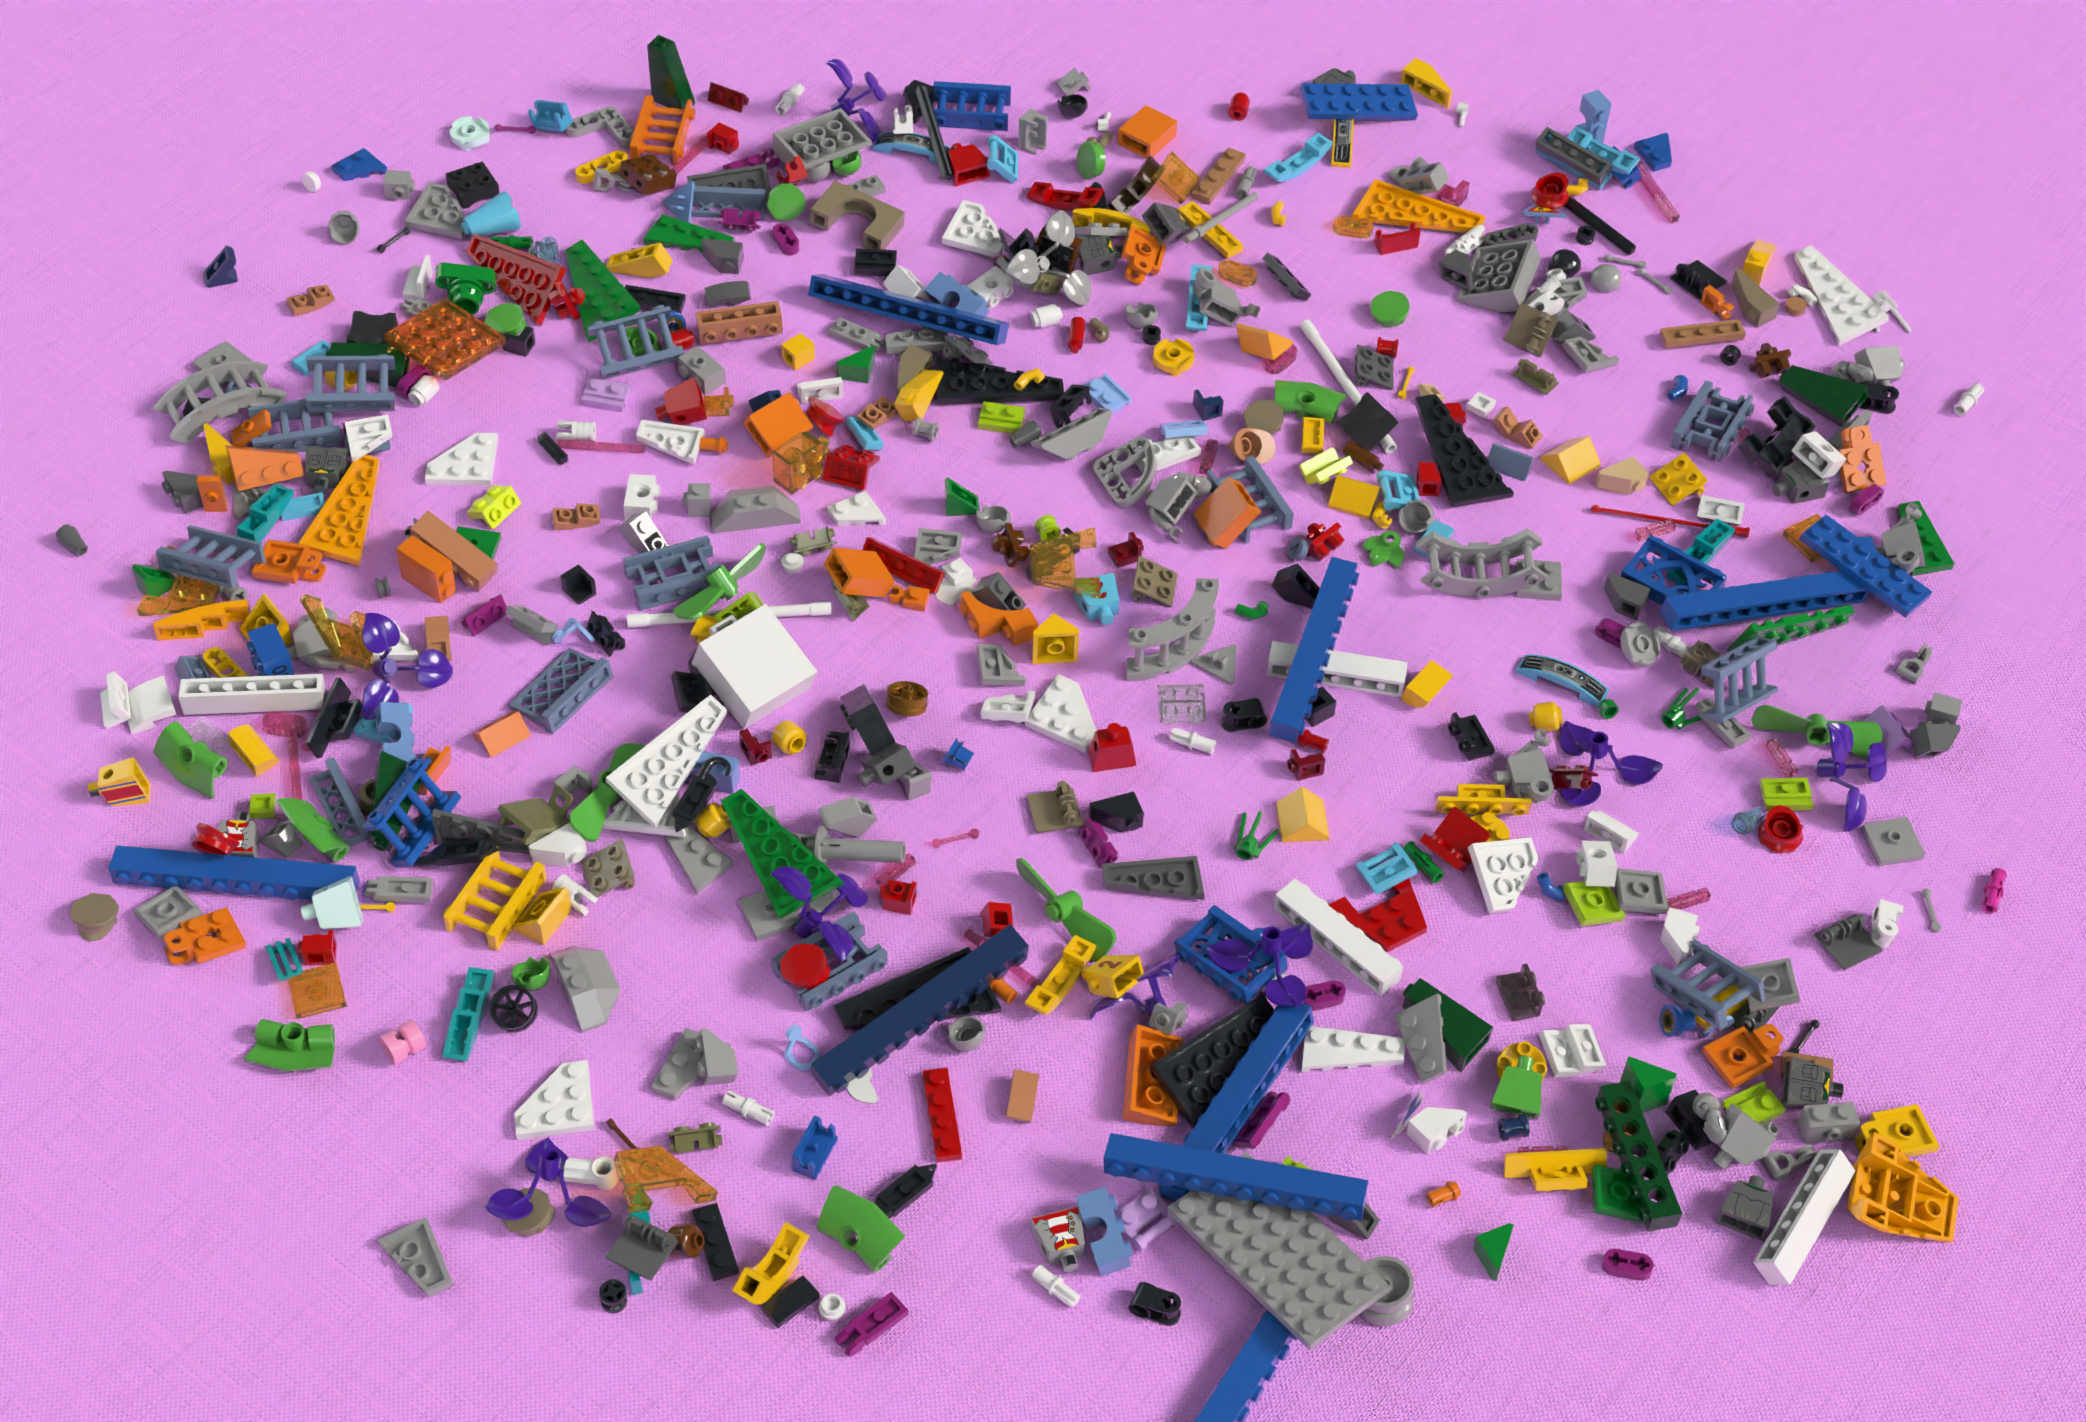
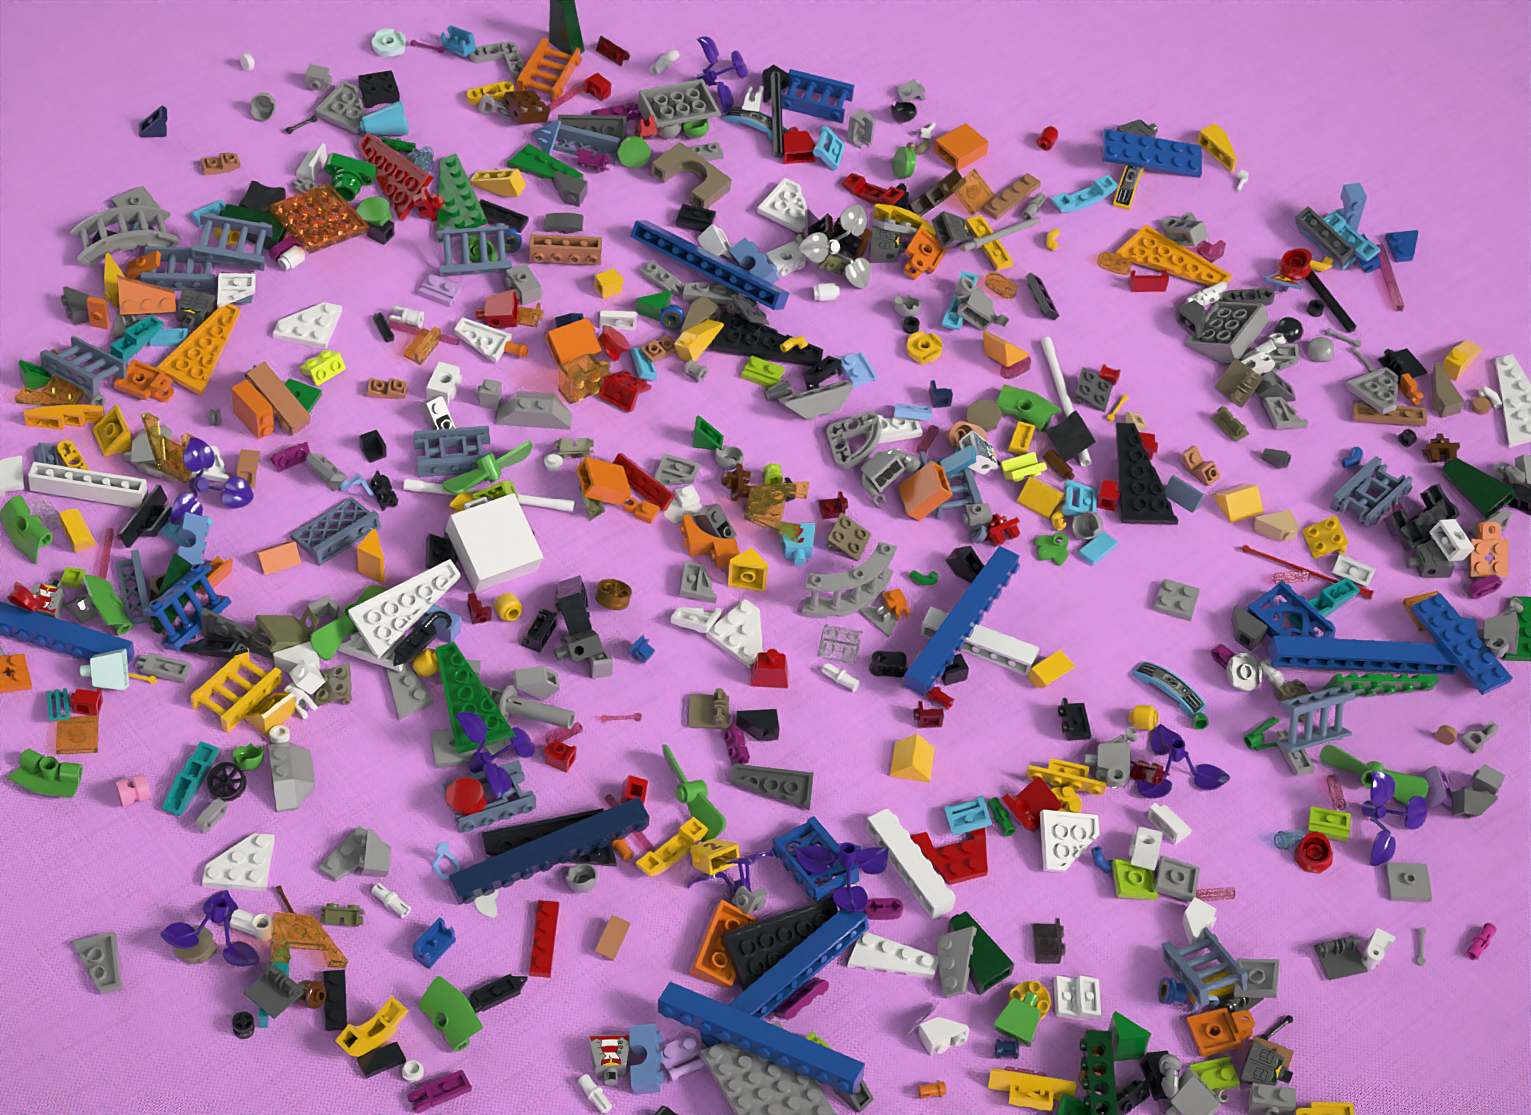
camera: 10 degrees right, 0 degrees up
blue brick [246,623,295,676] -> none
clear pink beam [262,712,308,738] -> none
blue wing [331,148,387,181] -> none
red brick [663,328,695,351] -> none
magenta beam [773,223,799,256] -> none
white wing [827,491,886,526] -> none
red cylinder [1068,317,1086,354] -> none
dark tan arm [1089,318,1110,342] -> none
green plant [1234,811,1279,860] -> none
bright green hat [1371,290,1410,327] -> none
light grey fence [1416,528,1547,598] -> none
white plate [1466,392,1496,419] -> none
none -> light grey beam [195,798,228,833]
none -> white tile [269,725,290,743]
none -> white brick [289,660,325,695]
none -> light orange slope [357,529,385,583]
none -> clear yellow panel [403,326,442,365]
none -> blue piece [660,304,684,330]
none -> orange plate [882,588,910,620]
none -> dark azure tile [940,445,976,478]
none -> white torso [959,430,1000,474]
none -> light grey brick [962,503,992,532]
none -> dark grey cone [1262,448,1291,468]
none -> light grey plate [1345,367,1399,415]
none -> medium nougat tile [1436,725,1457,745]

